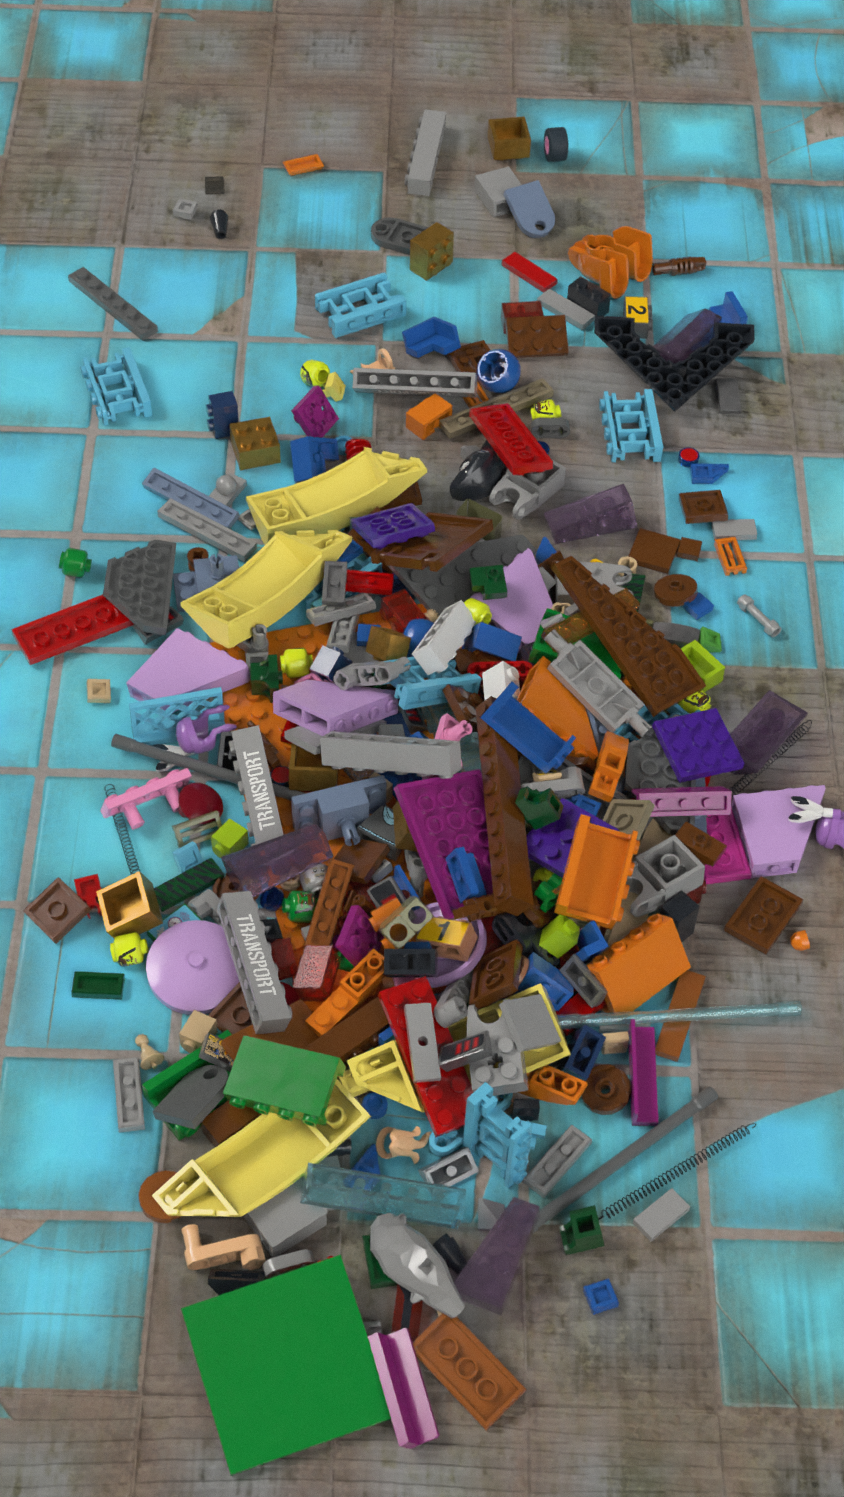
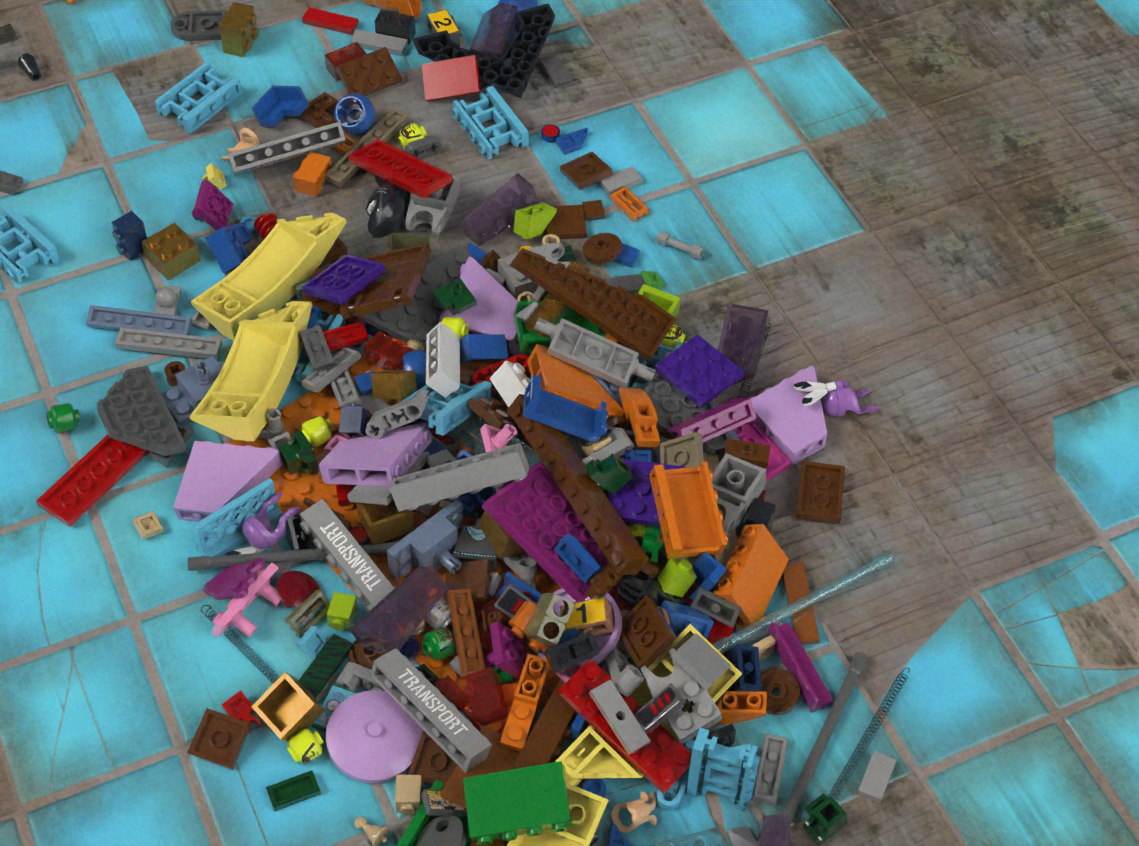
camera: 25 degrees left, 0 degrees up
neon yellow head [300,359,330,387] -> none
flat silver slope [418,1147,479,1195] -> none
orange hinge [790,930,810,951] -> none
none -> magenta tile [203,558,265,600]
none -> tile [422,55,480,102]
none -> lime slope [514,202,557,240]

